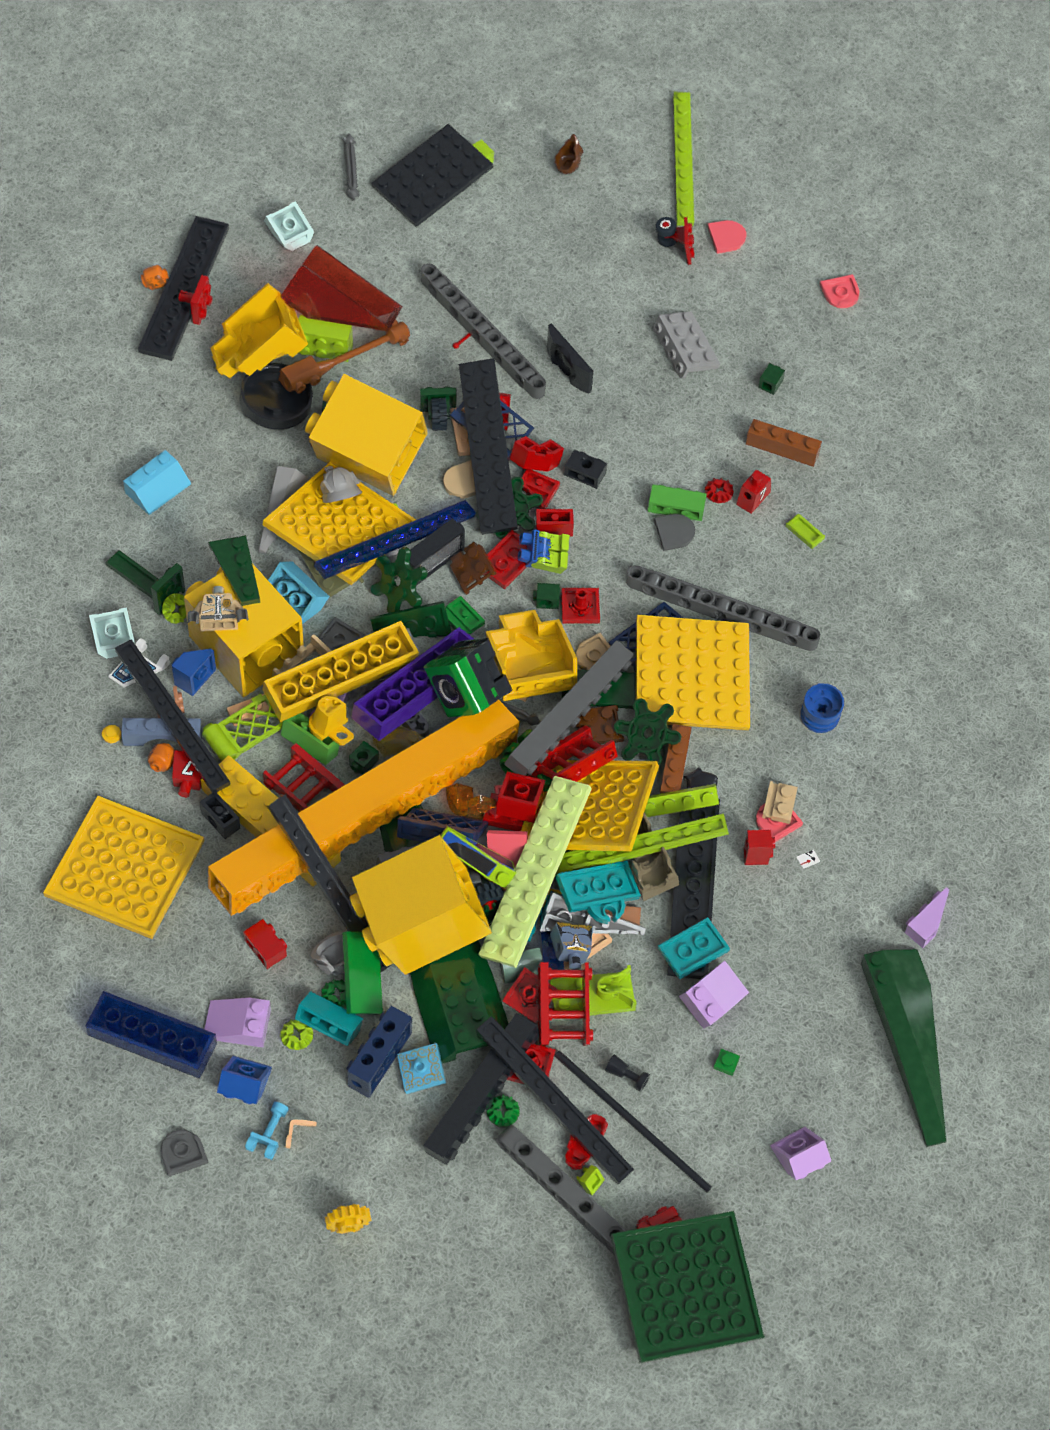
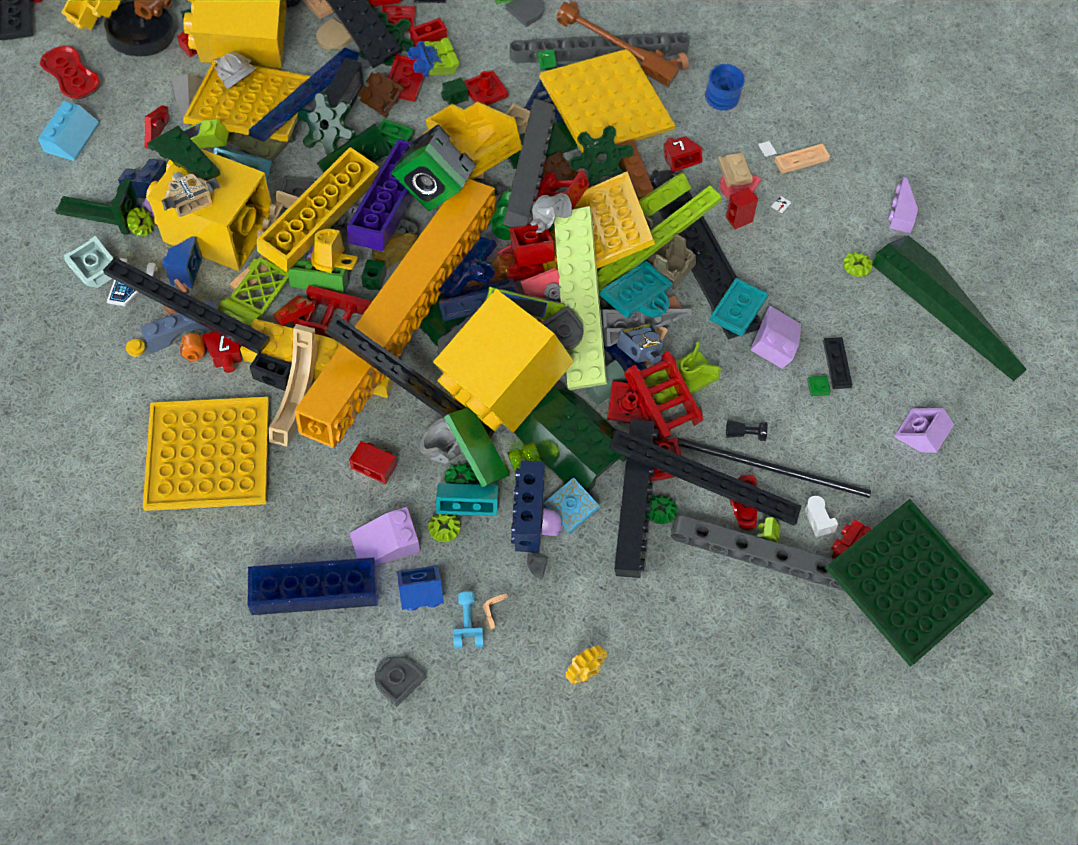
camera: 25 degrees left, 0 degrees up
none -> red plate [40,45,100,100]
none -> dark blue brick [118,159,167,198]
none -> red wing [145,105,170,149]
none -> lime slope [183,119,229,149]
none -> tan arch [269,324,318,447]
none -> red wing [273,295,315,326]
none -> clear blue plate [438,237,497,298]
none -> clear neon green wheel [507,441,542,473]
none -> dark grey tile [527,554,548,579]
none -> light grey helmet [530,193,572,233]
none -> green plate [537,49,557,71]
none -> dark grey tile [541,306,583,350]
none -> lavender piece [541,508,562,536]
none -> light grey plate [544,283,561,301]
none -> dark orange bar [557,1,680,87]
none -> red torso [664,137,703,172]
none -> nougat tile [675,52,689,70]
none -> white sticker [758,141,776,157]
none -> light nougat plate [774,143,830,174]
none -> white leg [805,496,838,537]
none -> black tile [823,337,853,389]
none -> lime gear [843,251,873,277]

